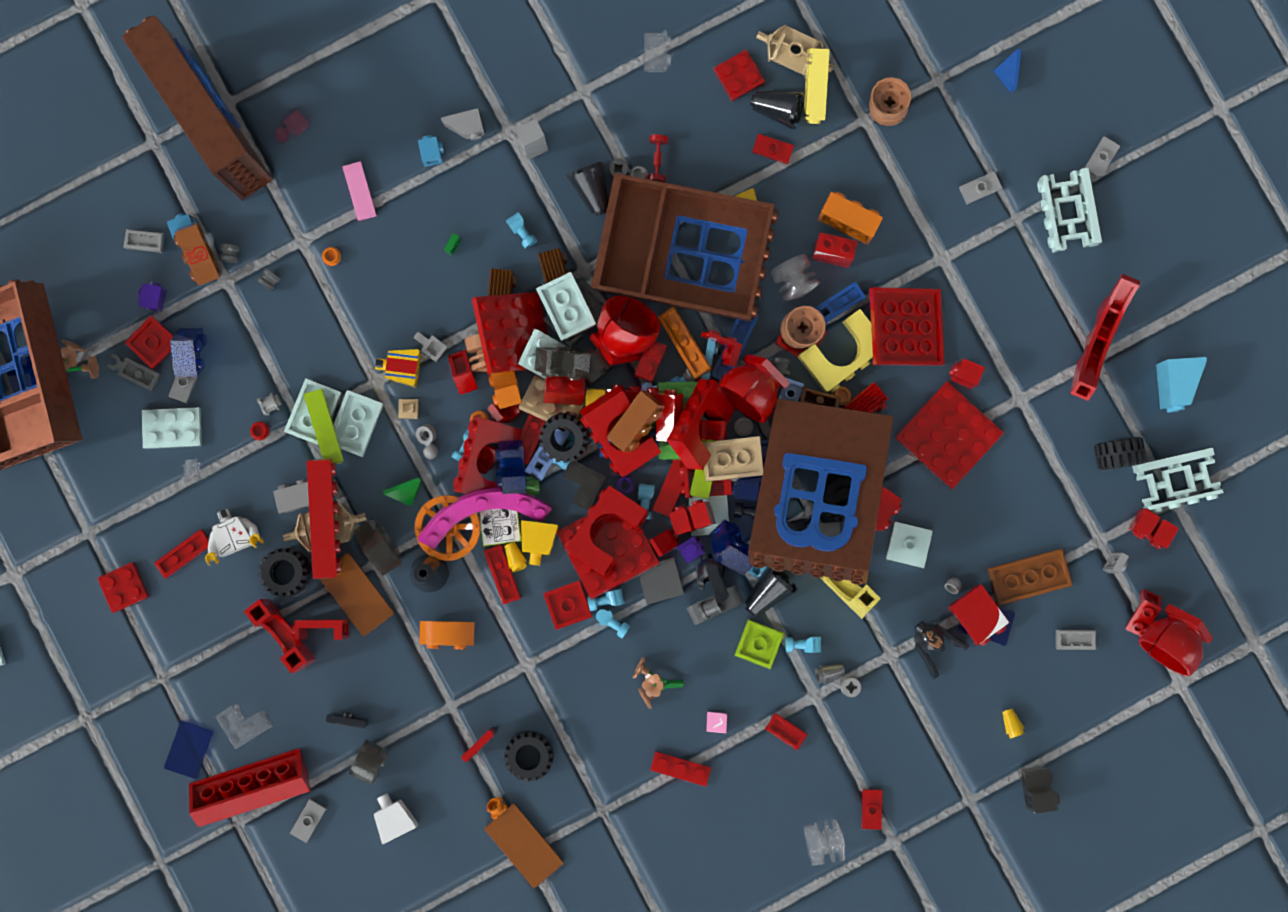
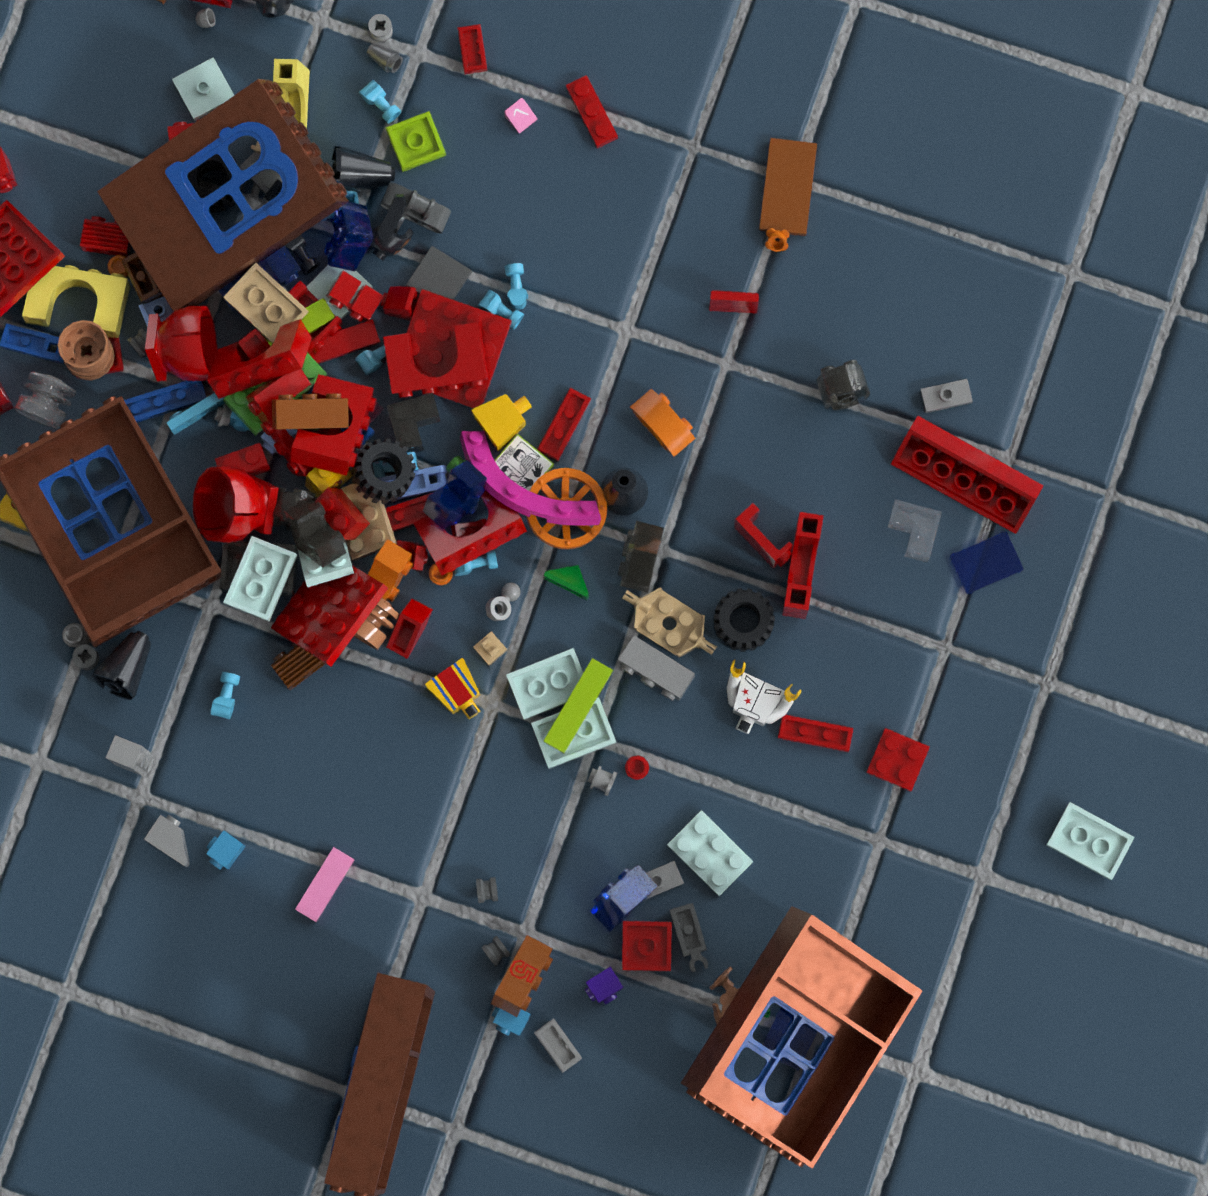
camera: 135 degrees left, 5 degrees down
clear brick [181,459,203,480] -> none
clear pink plate [274,110,310,143] -> none
red brick [306,458,342,579] -> none
dark orange tile [319,552,395,637] -> none
orange plate [322,247,341,266] -> none
black plate [326,712,368,728] -> none
white torso [374,793,419,844] -> none
light grey plate [413,332,448,363] -> none
green tile [444,233,461,256] -> none
black tyre [504,731,554,782] -> none
yellow cone [505,542,527,572] -> none
reddish brown brick [538,248,570,283] -> none
red plate [543,580,592,630] -> none
dark purple plate [616,476,635,495] -> none
nougat plant [632,657,684,709] -> none
red wheel [647,134,669,183] -> none
orange tile [658,306,712,380] -> none
dark purple brick [677,537,705,563] -> none
red bracket [701,330,742,367] -> none
light grey plate [734,417,753,437] -> none
red plate [895,381,1004,489] -> none

